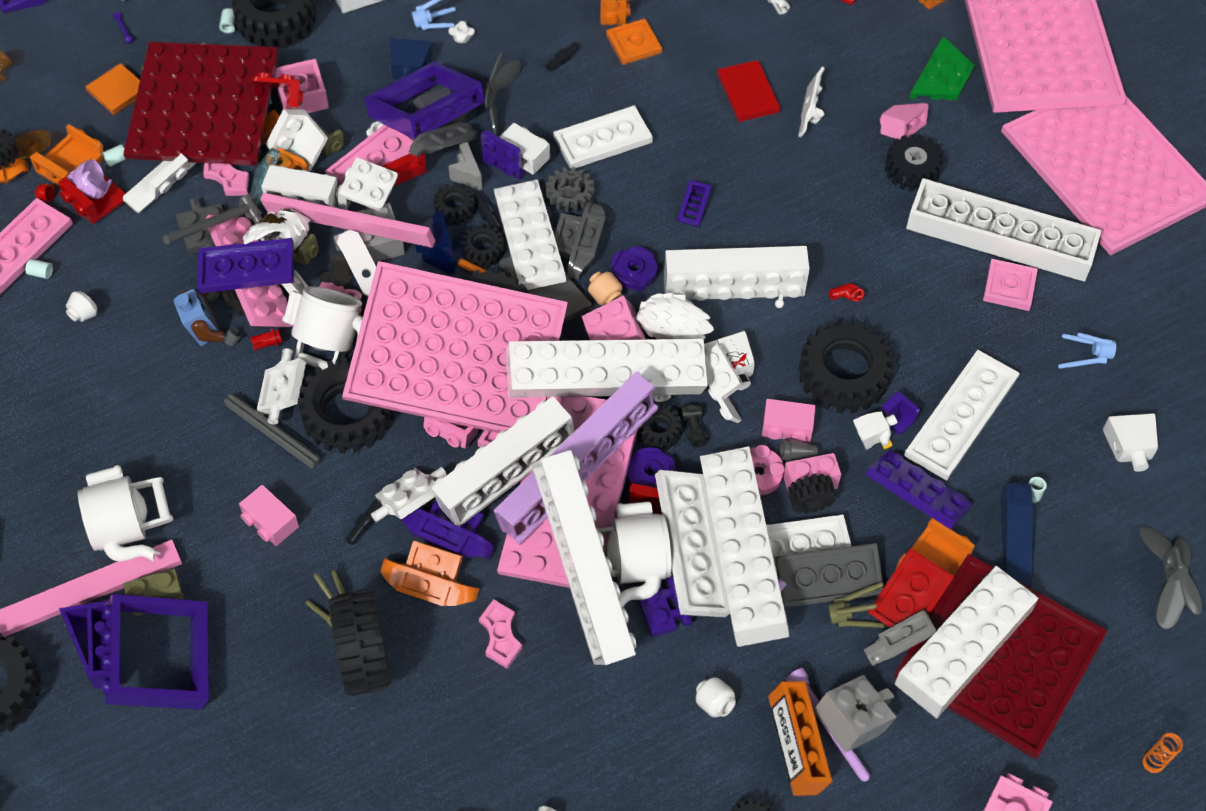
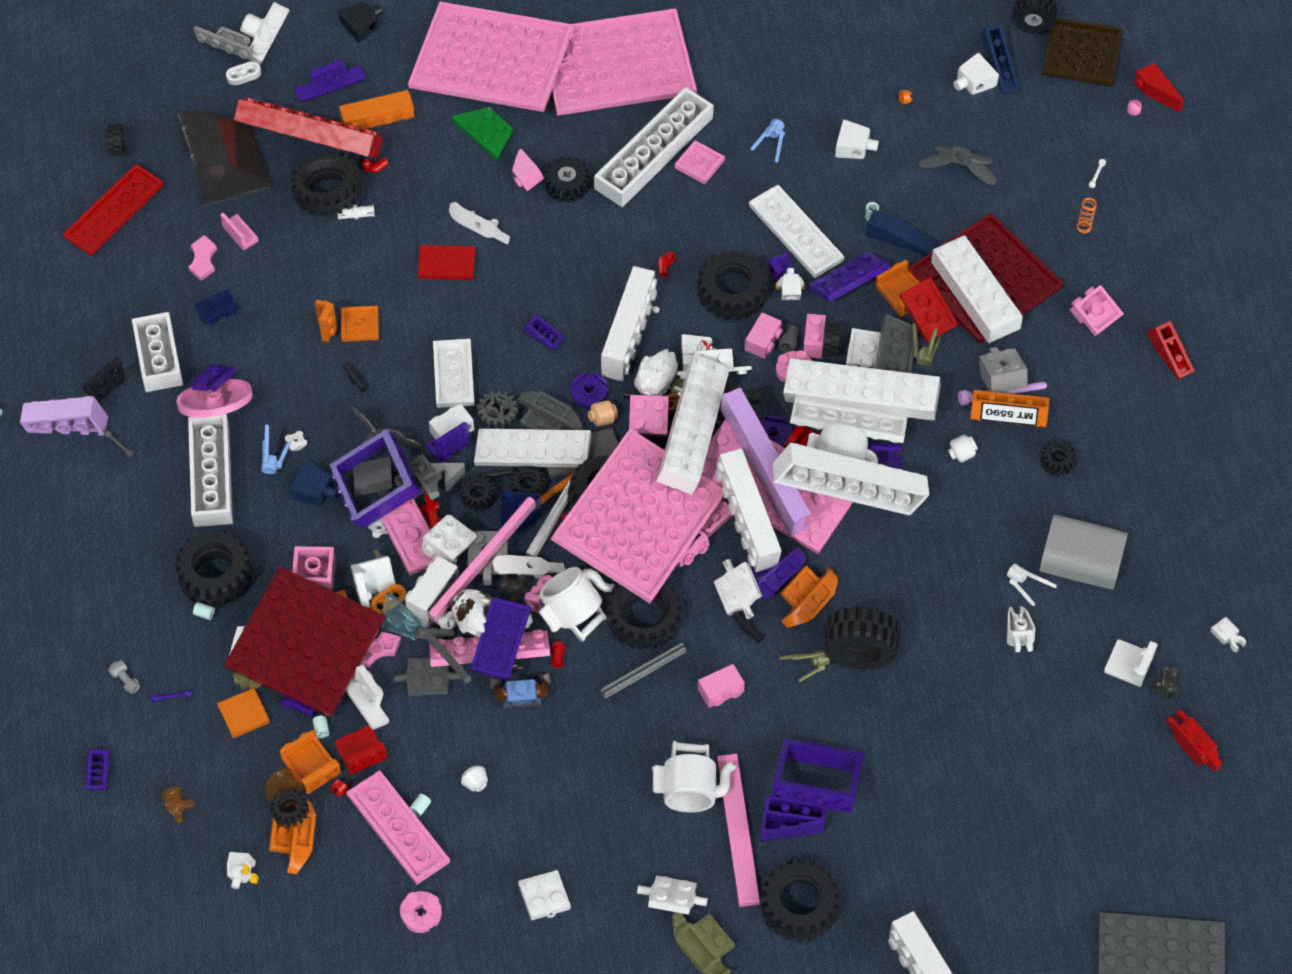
camera: 70 degrees left, 0 degrees up
lavender piece [67,159,112,199] -> none
olive brick [123,568,185,617] -> none
red bracket [251,73,303,109] -> none
white plate [257,348,306,425] -> none
bright pink tile [479,599,522,669] -> none
light grey hinge [864,610,936,665] -> none

